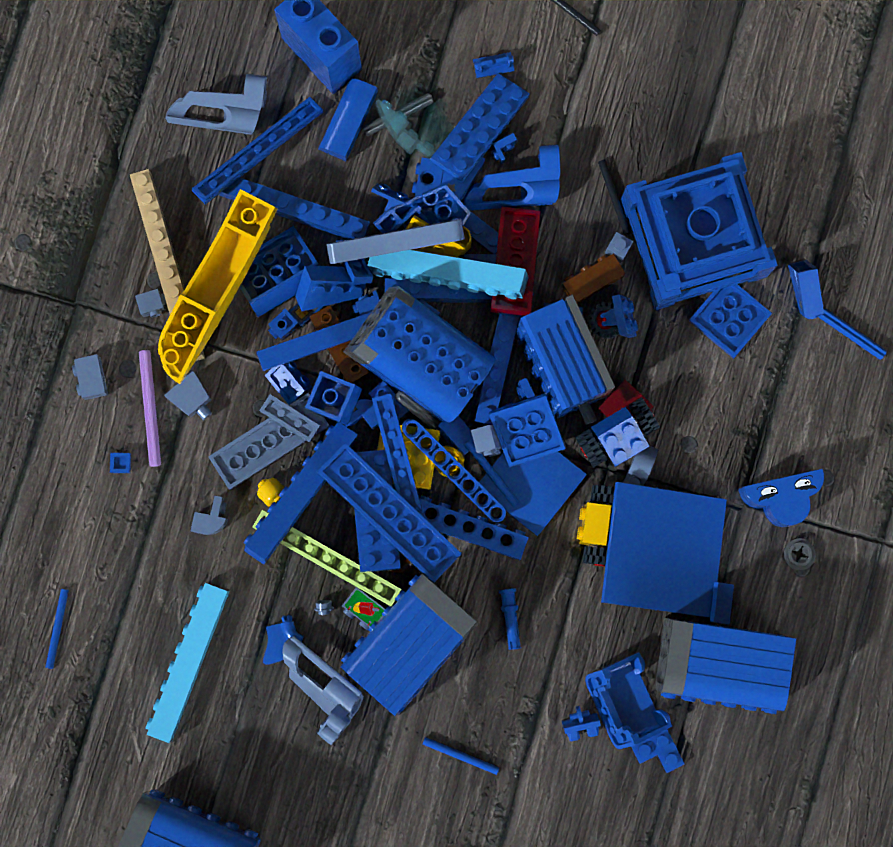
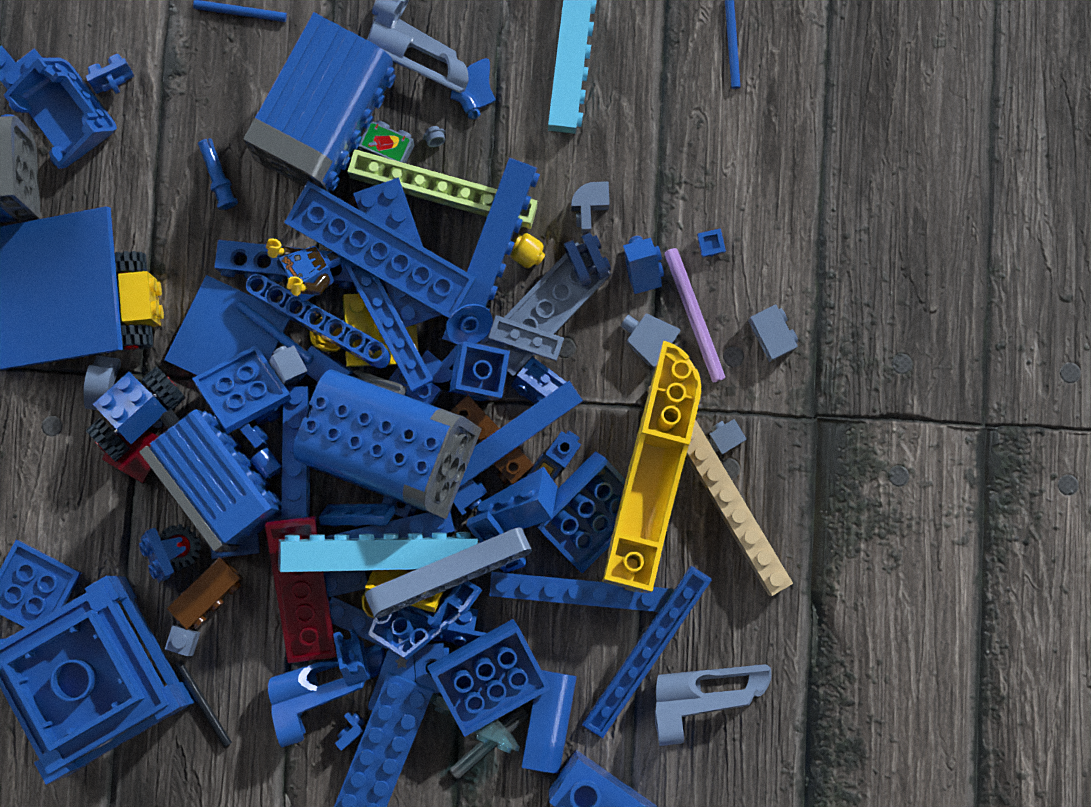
camera: 165 degrees right, 0 degrees up
none -> blue piece [250,448,282,480]
none -> torso [266,239,341,302]
none -> blue plate [319,504,395,527]
none -> blue hinge [333,630,371,686]
none -> blue slope [427,619,551,737]
none -> blue dish [446,304,493,344]
none -> dark blue brick [563,233,611,287]
none -> blue brick [623,236,664,294]

